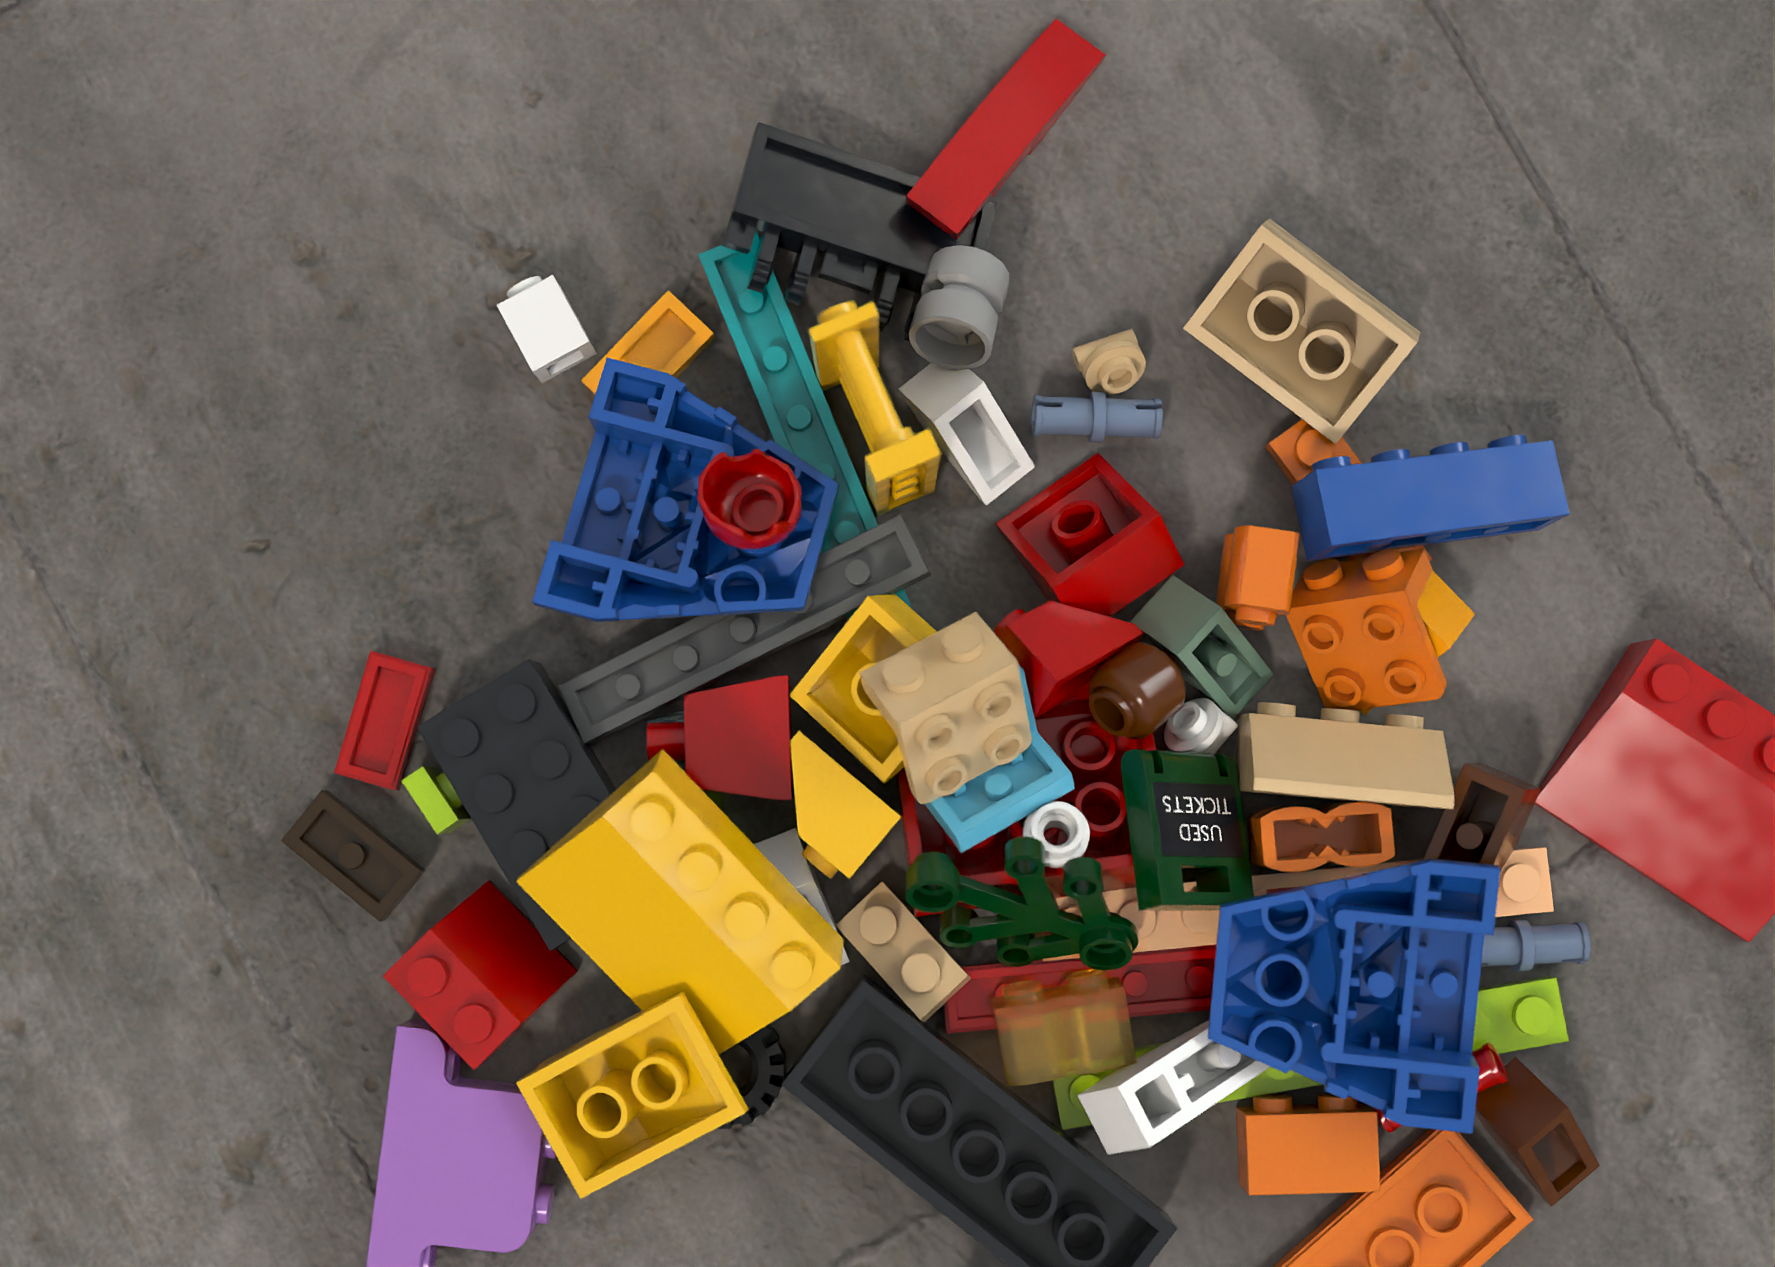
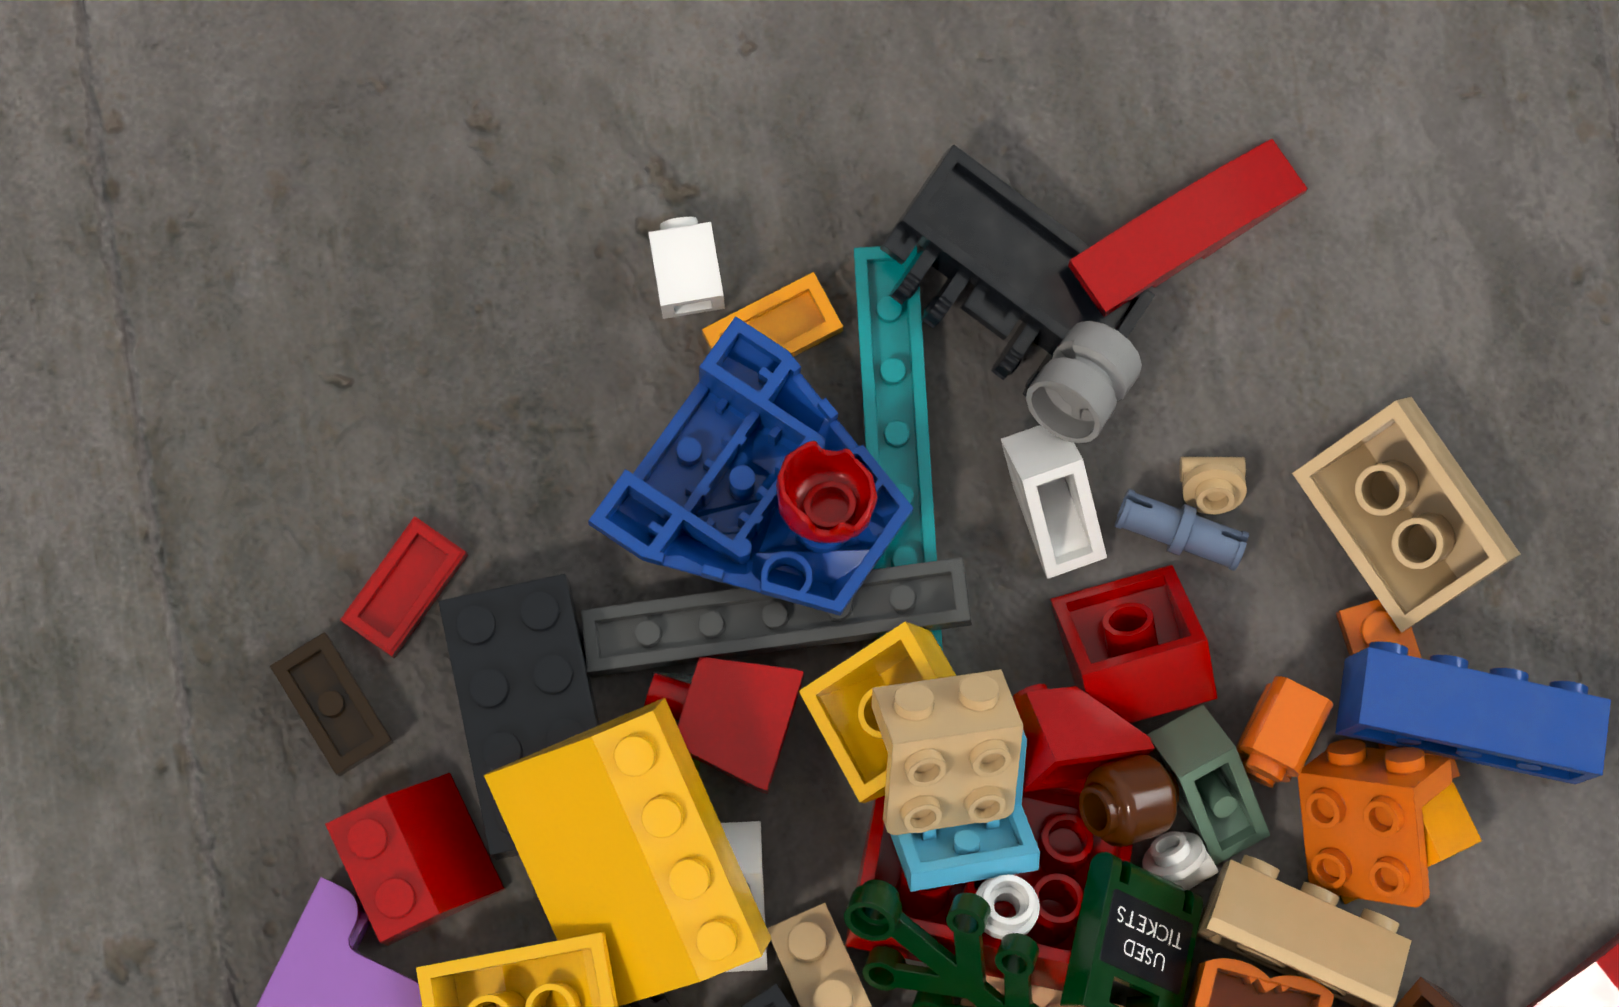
camera: 20 degrees right, 5 degrees down
lime plate [401,766,470,834] -> none
yellow slope [790,731,901,879] -> none
yellow fence [809,301,941,517] -> none

